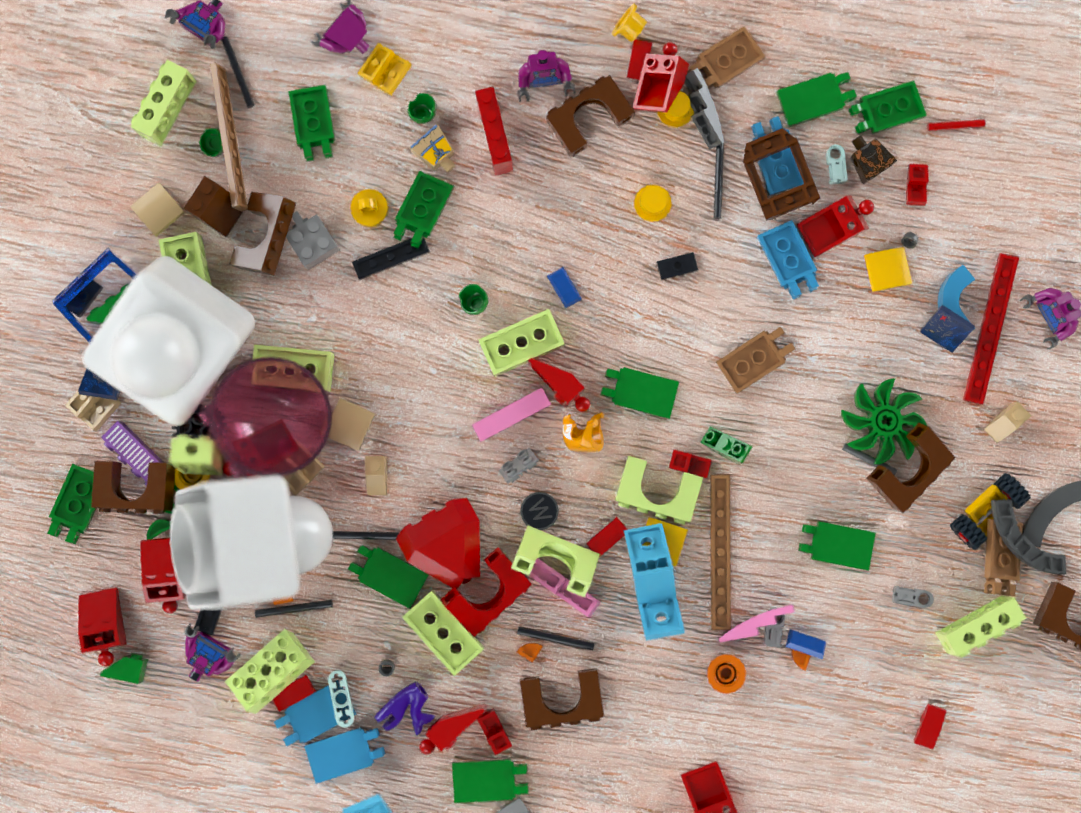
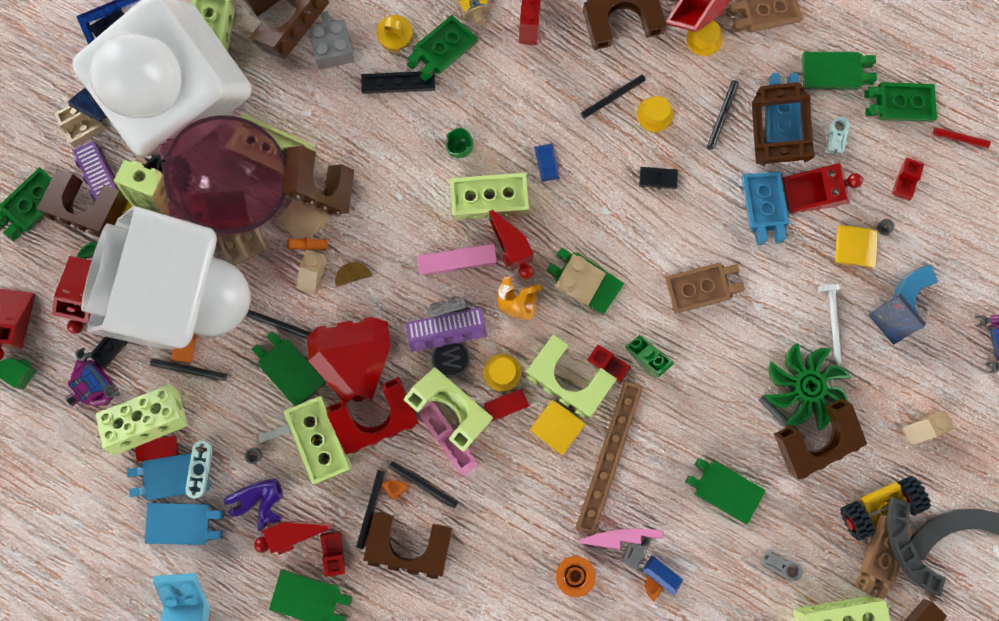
camera: 15 degrees right, 5 degrees down
medium azure bracket [624,523,685,641] -> none
dark grey slope [684,68,724,150] -> none
torso [850,135,897,185] -> none
red tile [963,253,1019,405] -> none
none -> white sticker [258,425,292,443]
none -> reddish brown arch [281,146,355,217]
none -> orange pin [287,237,327,251]
none -> pearl gold tile [335,262,373,287]
none -> black bar [356,470,385,549]
none -> medium lavender brick [406,307,487,352]
none -> yellow piece [484,354,521,392]
none -> tan slope [554,254,606,306]
none -> black bar [581,74,646,119]
none -> white piece [818,284,842,367]

